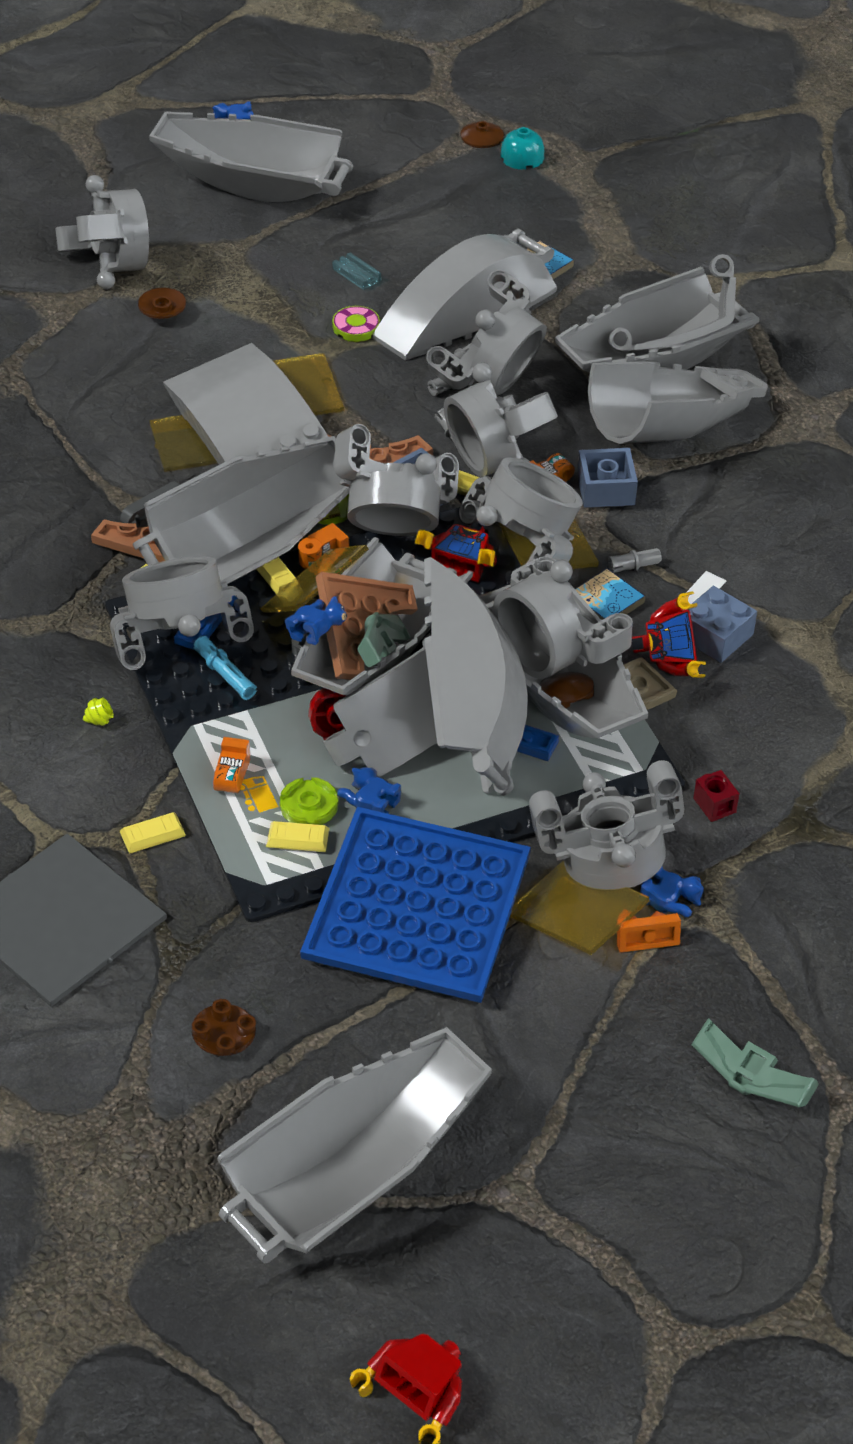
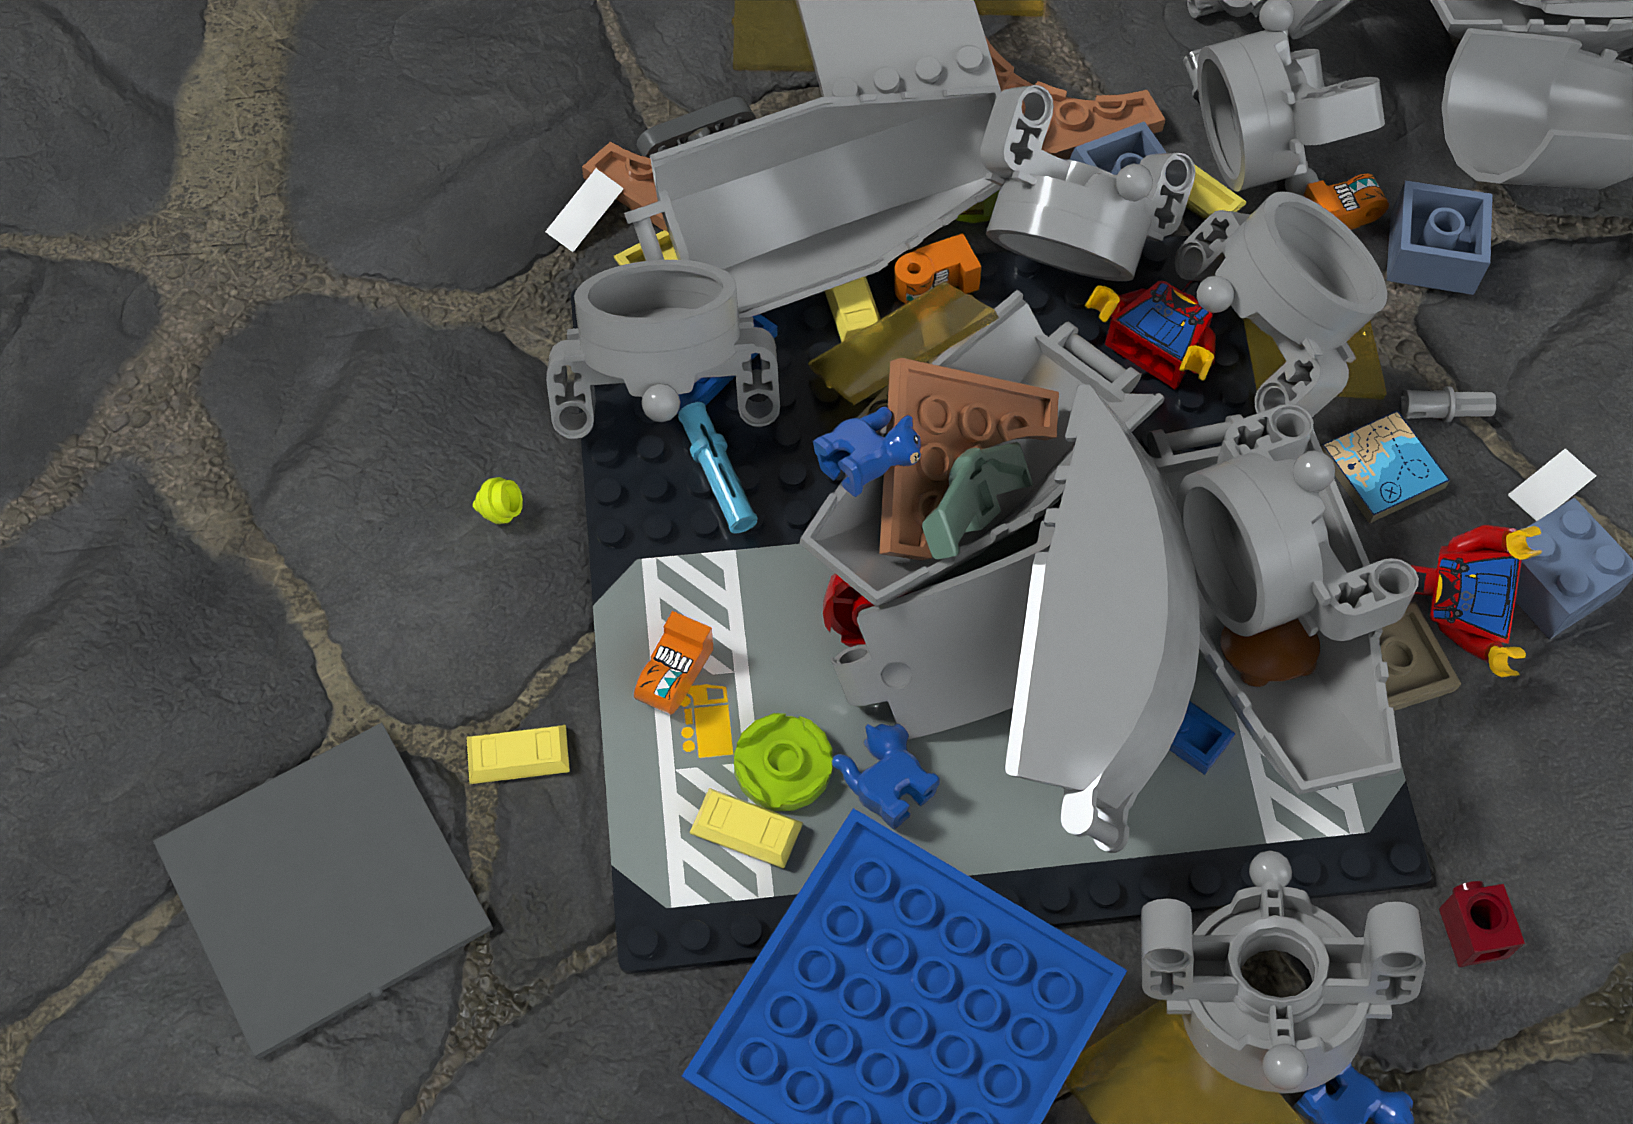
camera: 15 degrees right, 15 degrees up
none -> white sticker [545,169,624,252]

